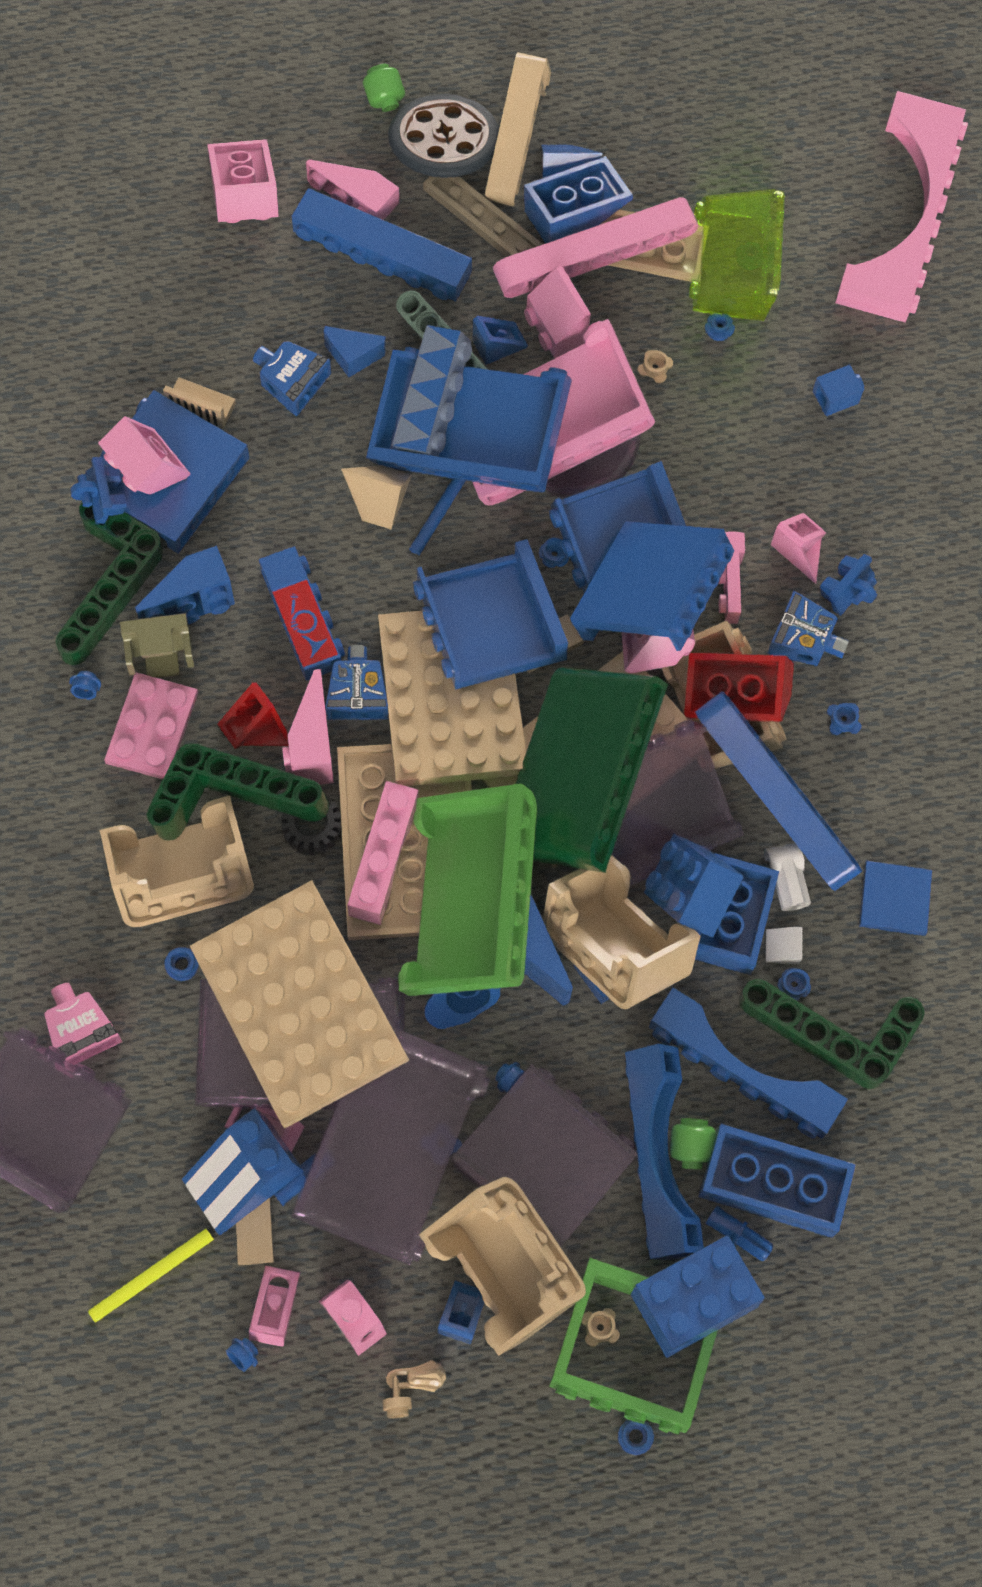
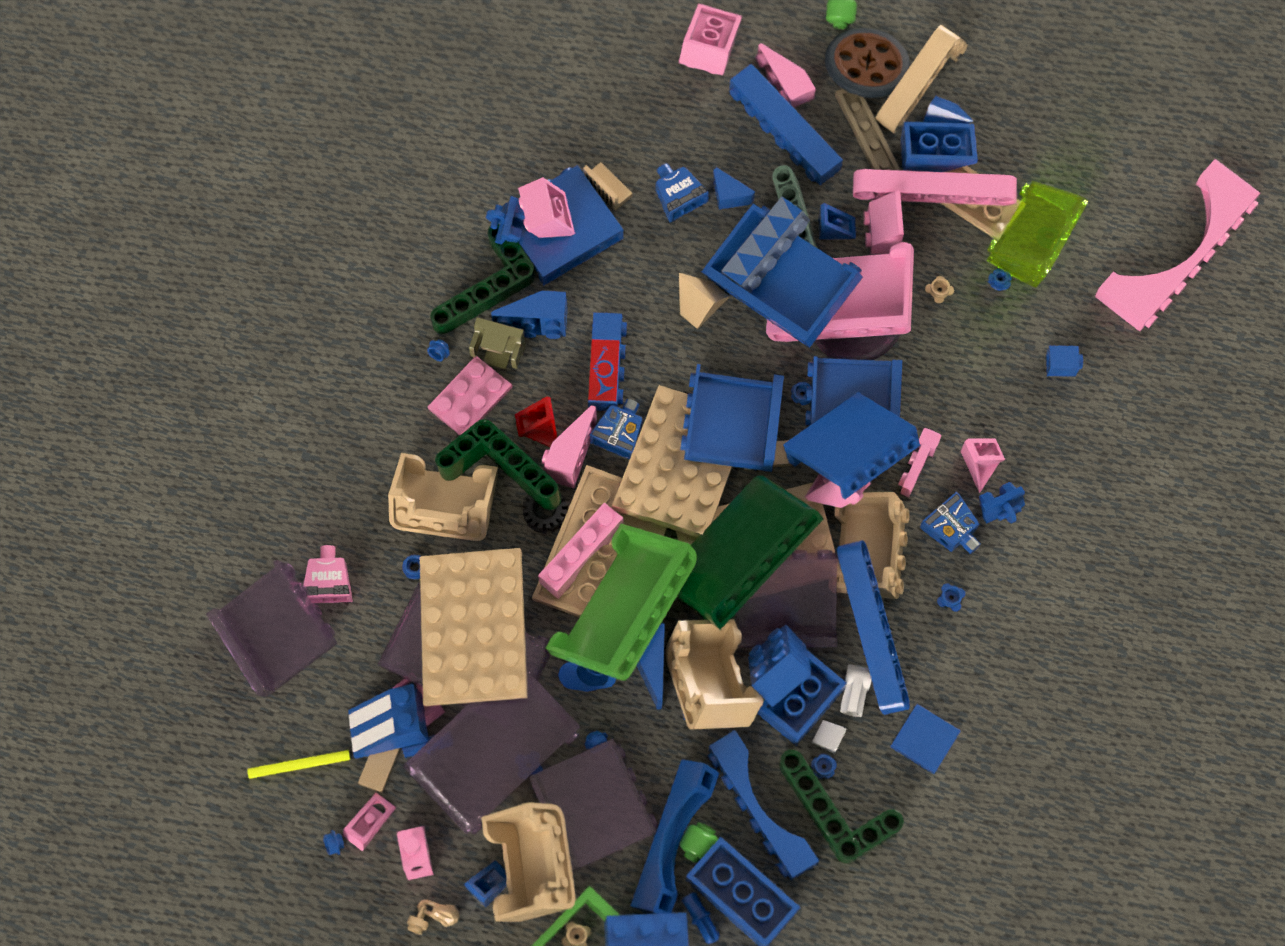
camera: 30 degrees right, 0 degrees up
blue bar [409,479,465,556] -> none
red slope [684,653,794,722] -> none

